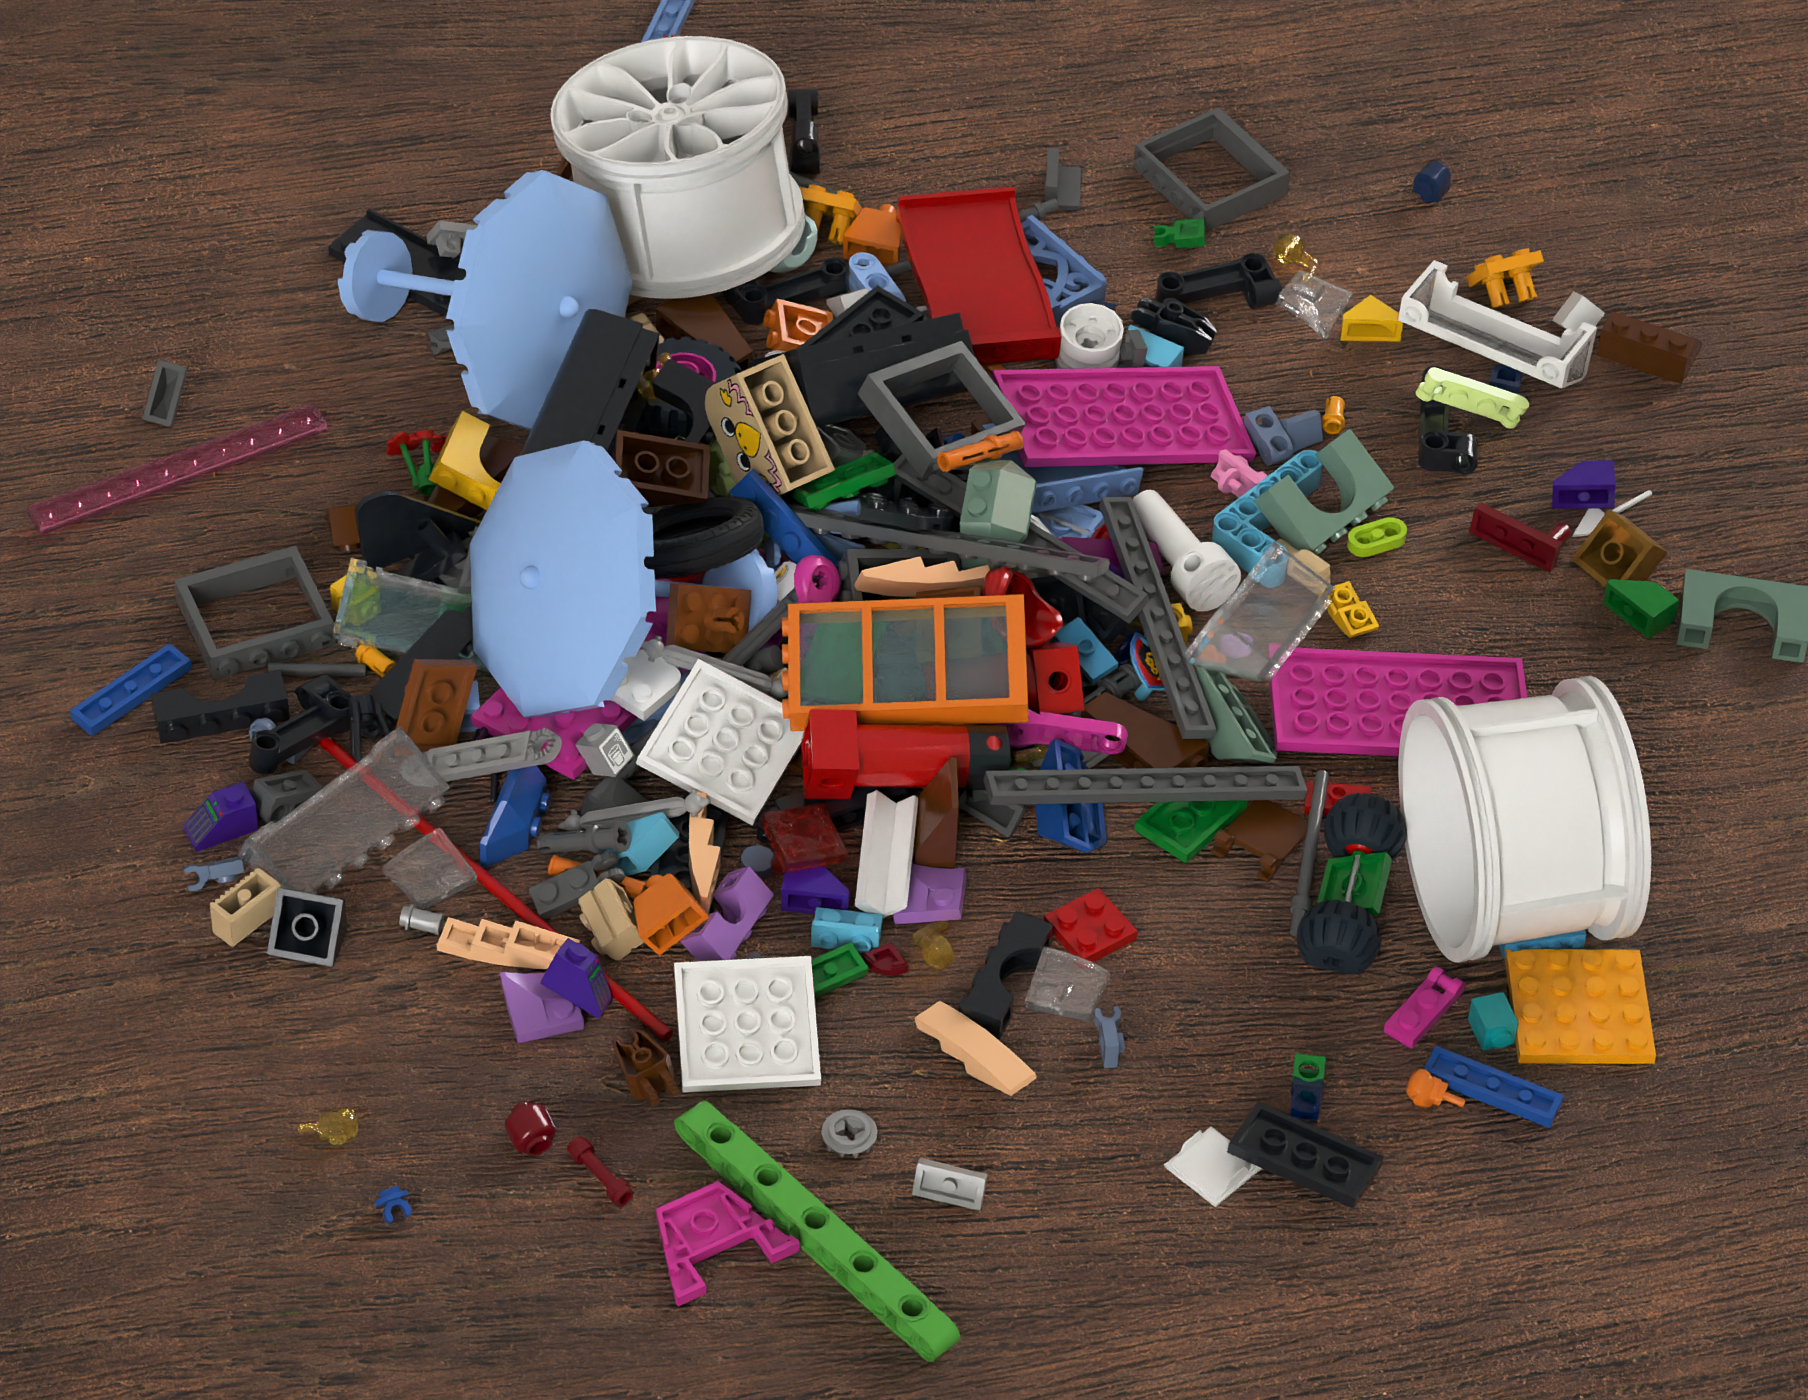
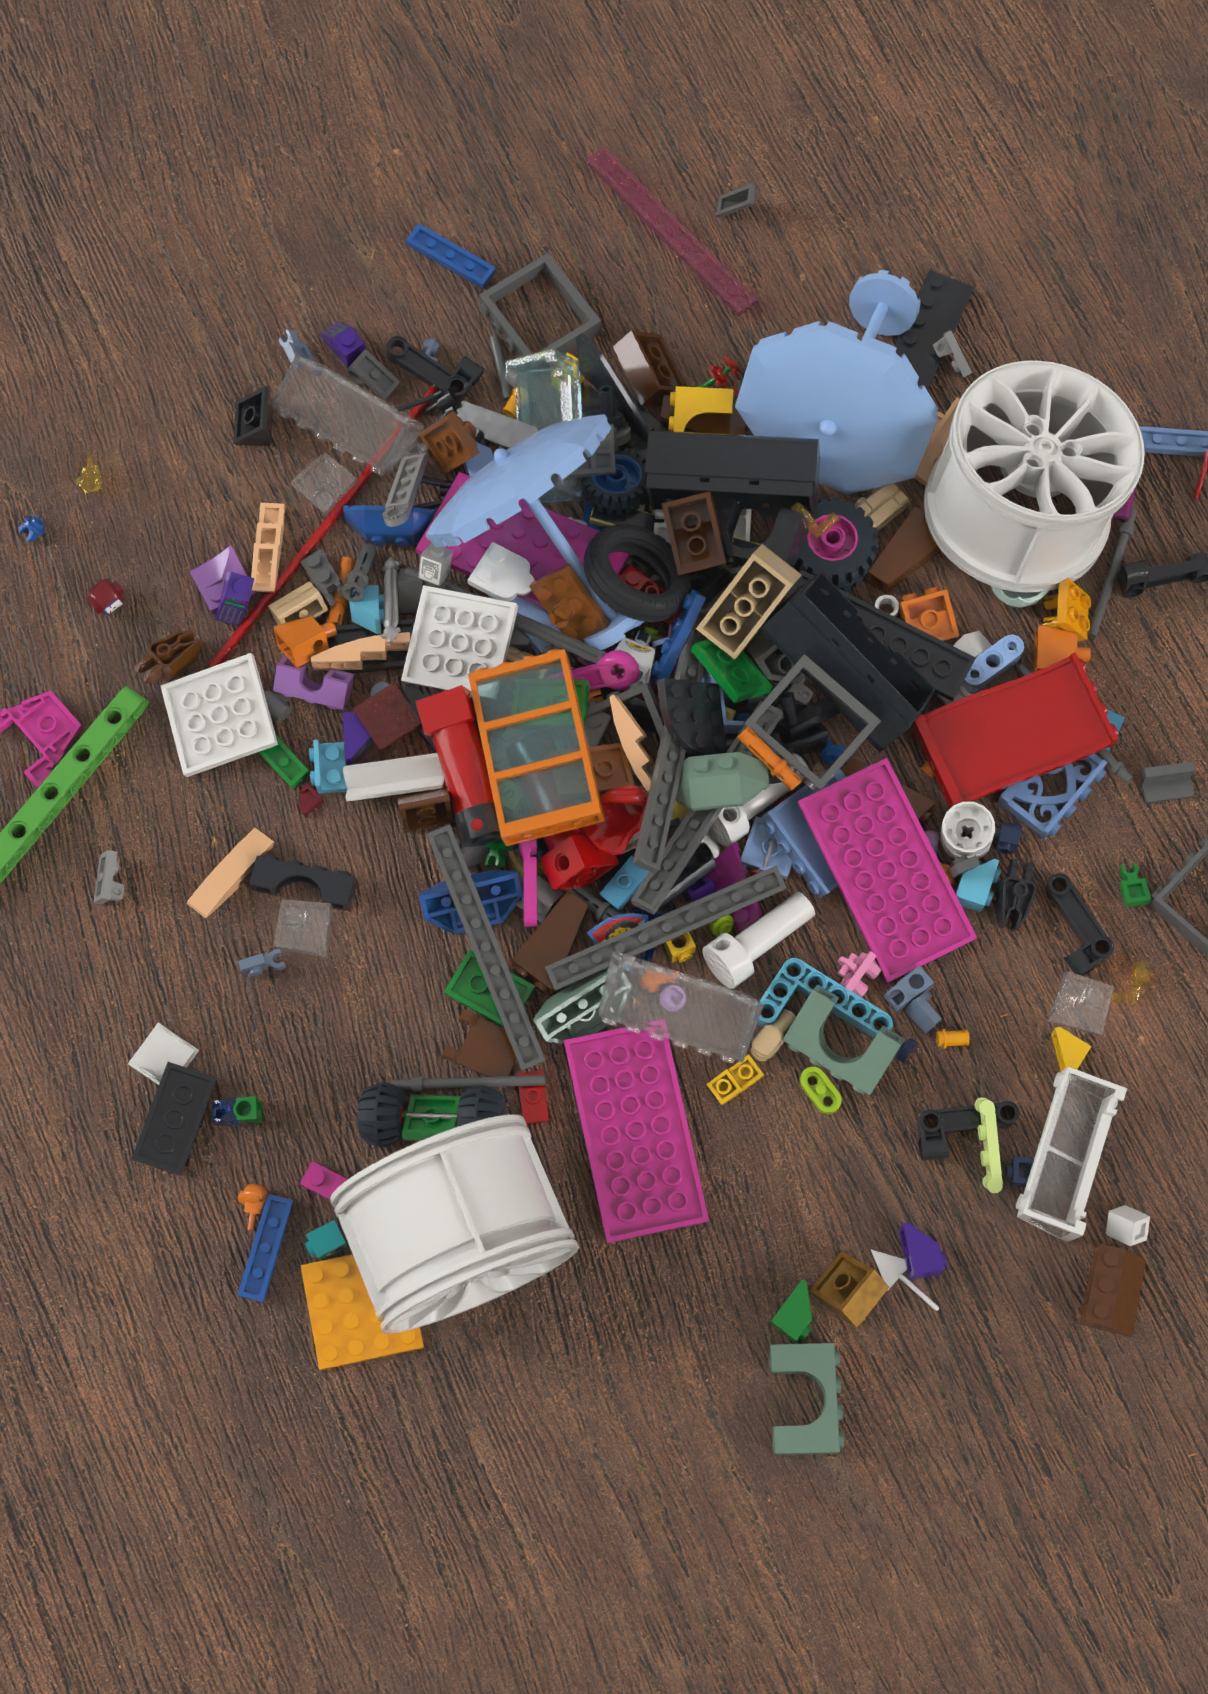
camera: 80 degrees right, 25 degrees up
black arch [151,670,290,744] -> none
tan brick [210,868,281,947] -> none
light grey pin [399,904,444,935] -> none
dark red bar [567,1136,634,1206] -> none
light grey wheel [640,635,788,701] -> none
black piece [722,257,848,325] -> none
light grey gear [822,1109,877,1158] -> none
medium lavender plate [893,863,967,924] -> none
clear yellow plate [912,921,954,970] -> none
red plate [1044,888,1138,968] -> none
light orange plate [1466,248,1544,309] -> none
dark red piece [1469,502,1571,573] -> none

